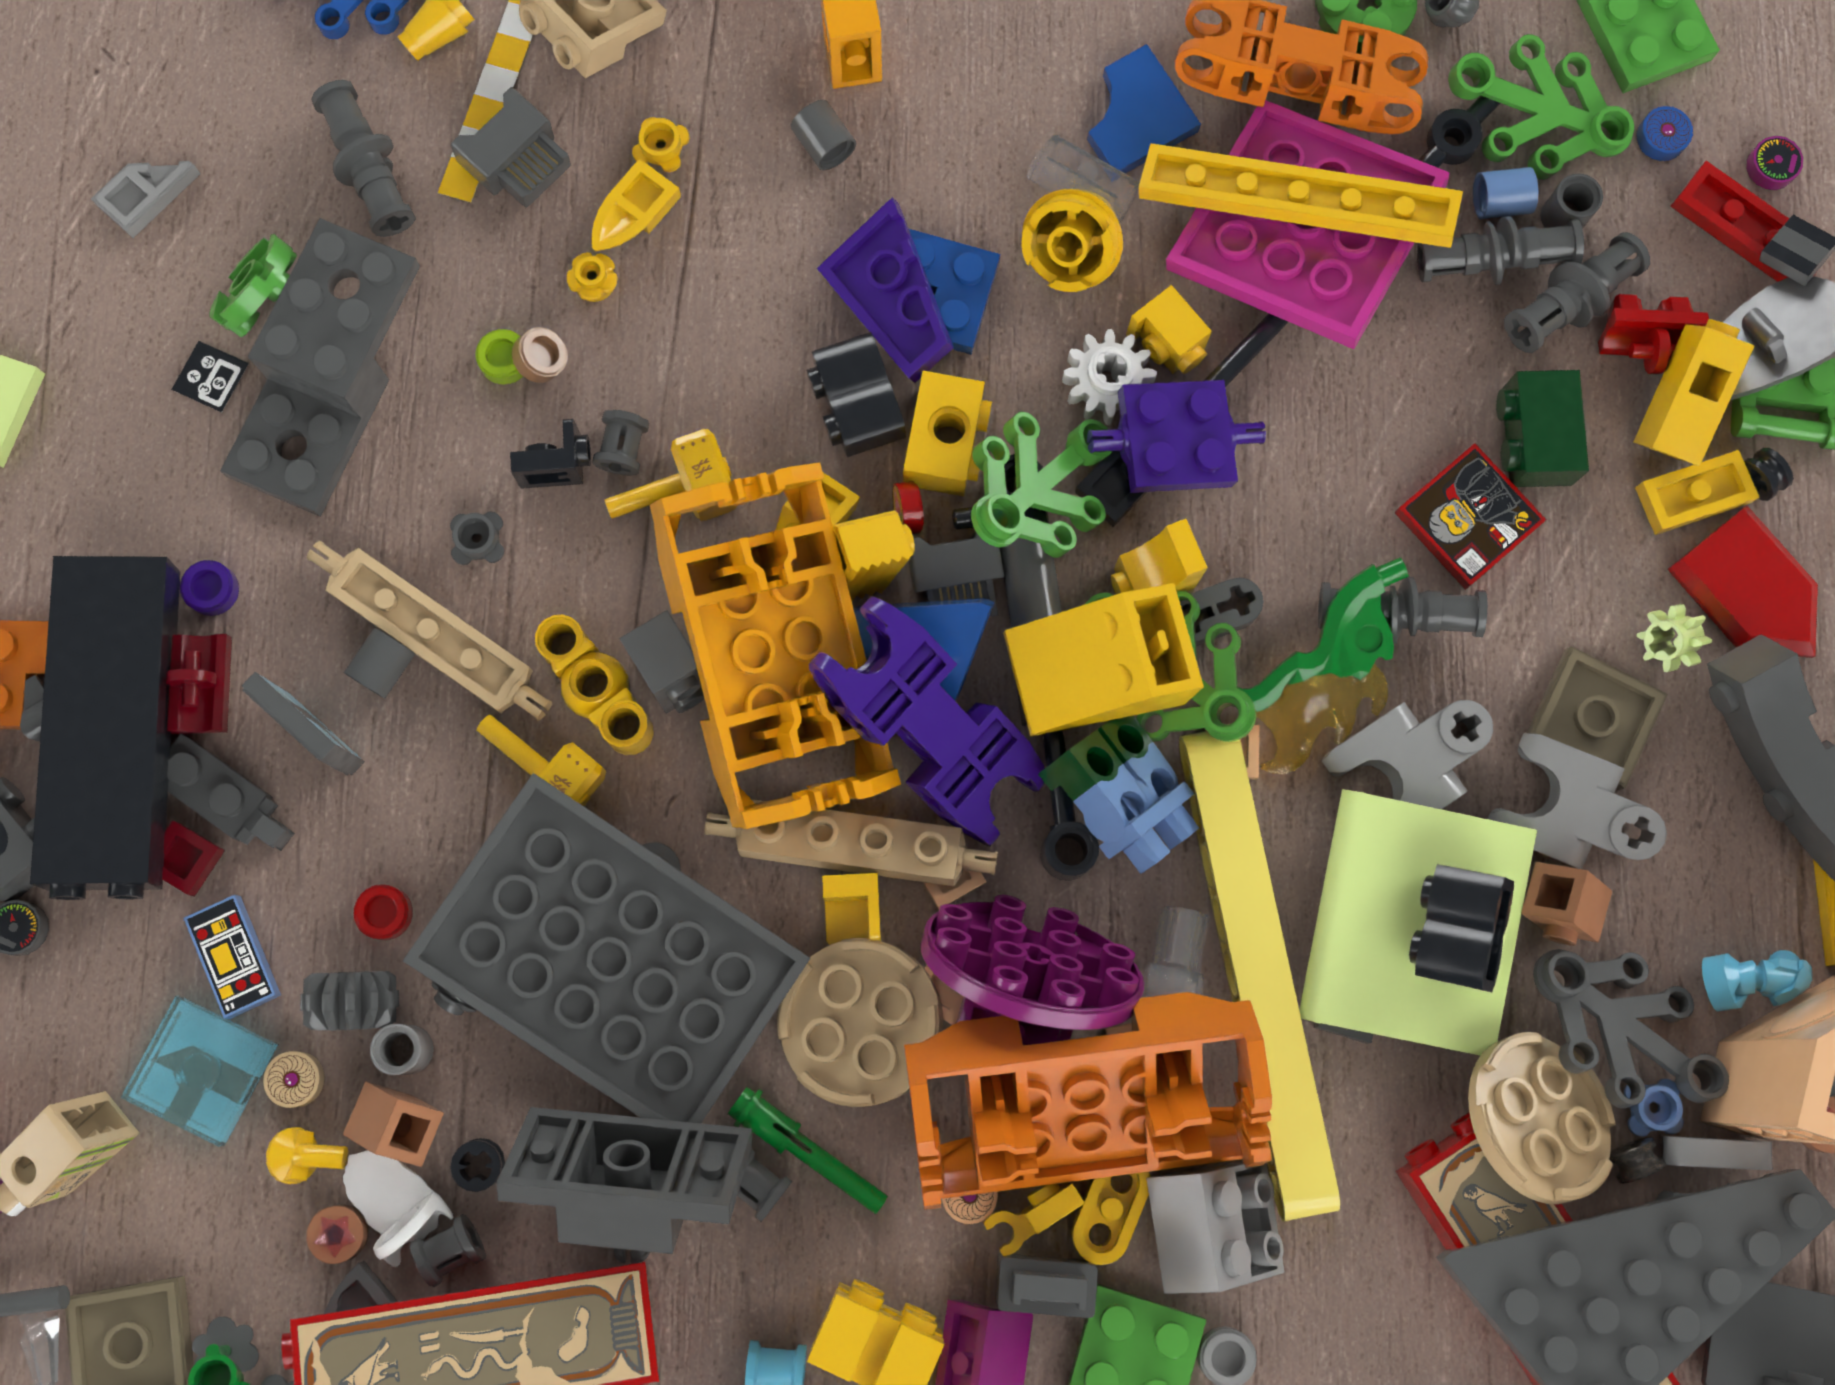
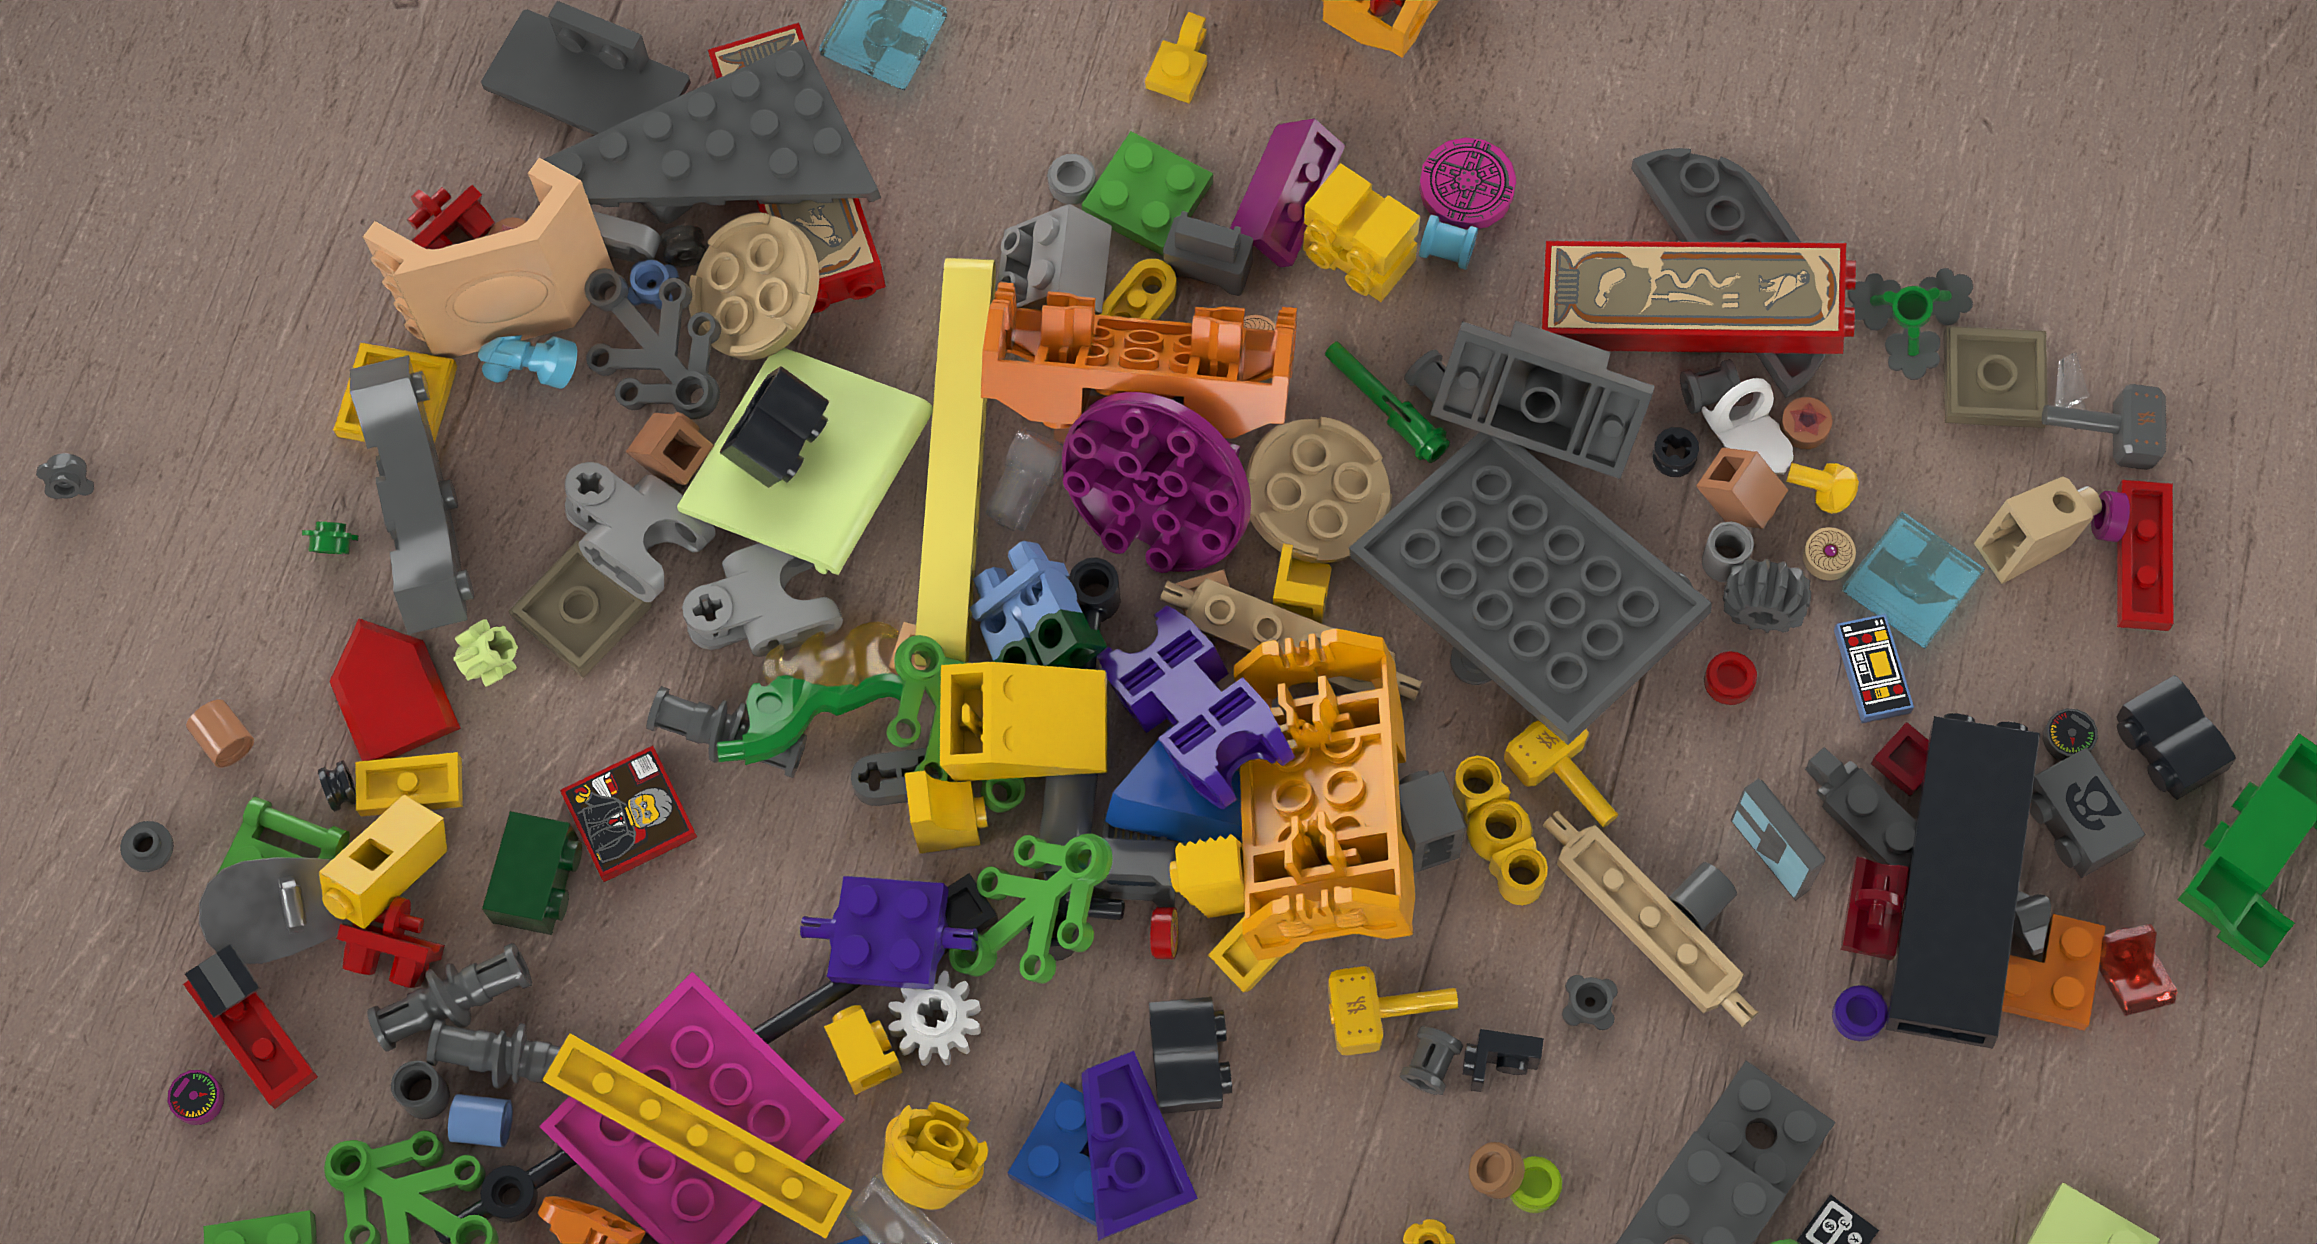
camera: 160 degrees left, 10 degrees down
yellow brick [903,370,992,497] -> none
yellow plate [983,1182,1085,1256] -> none
blue tile [1636,106,1693,161] -> none

